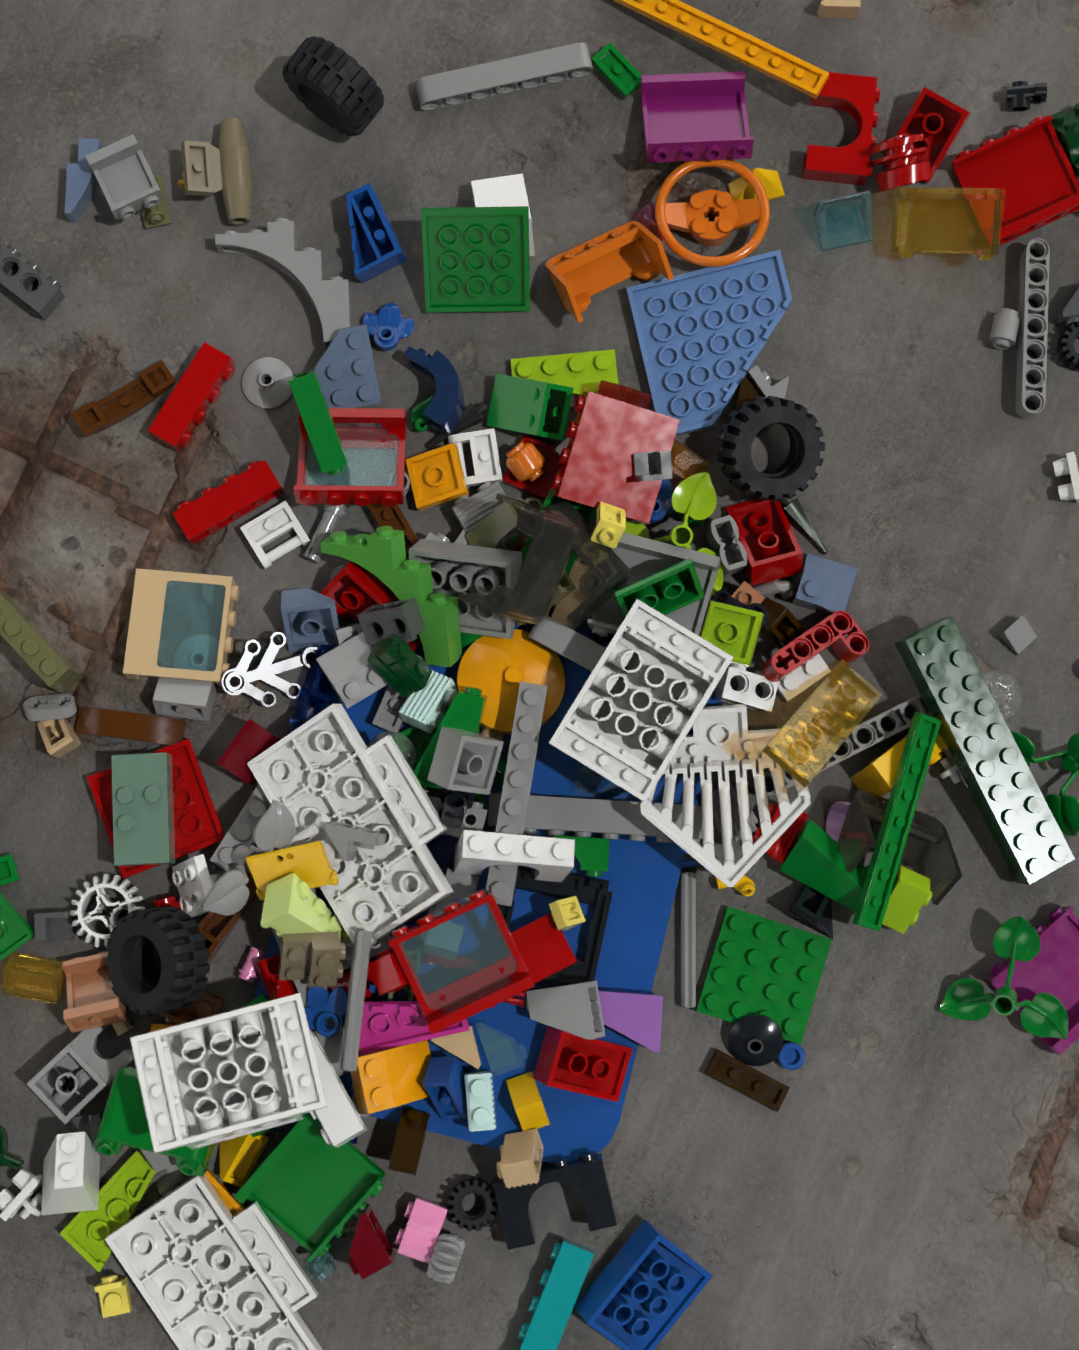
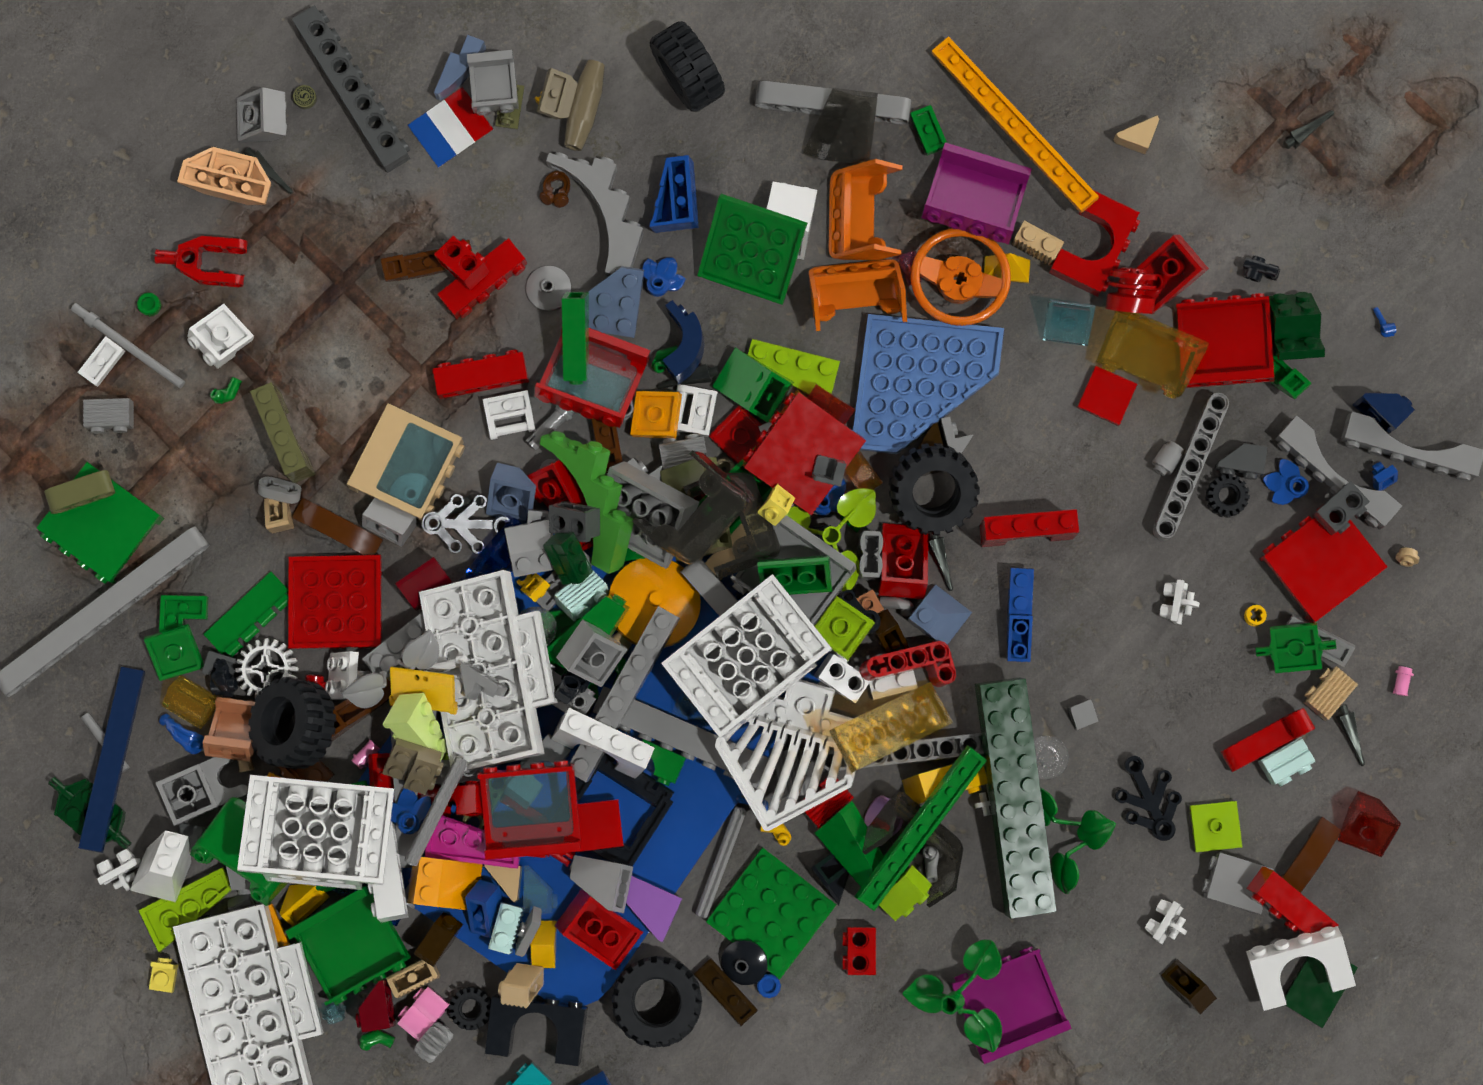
camera: 25 degrees right, 0 degrees up
sand green brick [111,753,175,867] -> none
orange head [506,441,545,482] -> none
light yellow bracket [549,896,586,931] -> none
none -> blue piece [159,713,204,754]
none -> green windscreen [203,571,288,658]
none -> black plate [210,659,238,698]
none -> green arm [359,1030,396,1051]
none -> tan brick [386,960,440,998]
none -> sticker [408,87,493,168]
none -> red brick [434,235,489,291]
none -> light grey plate [515,906,542,957]
none -> yellow plate [517,573,551,602]
none -> reddish brown piece [540,171,570,208]
none -> black tyre [612,956,702,1048]
none -> clear smoke wedge [803,88,878,164]
none -> orange windscreen [829,159,902,260]
none -> red brick [842,927,876,975]
none -> light grey arm [923,846,939,883]
none -> red arch [980,509,1079,547]
none -> blue slope [1007,567,1034,662]
none -> tan brick [1012,220,1064,266]
none -> red tile [1077,366,1137,426]

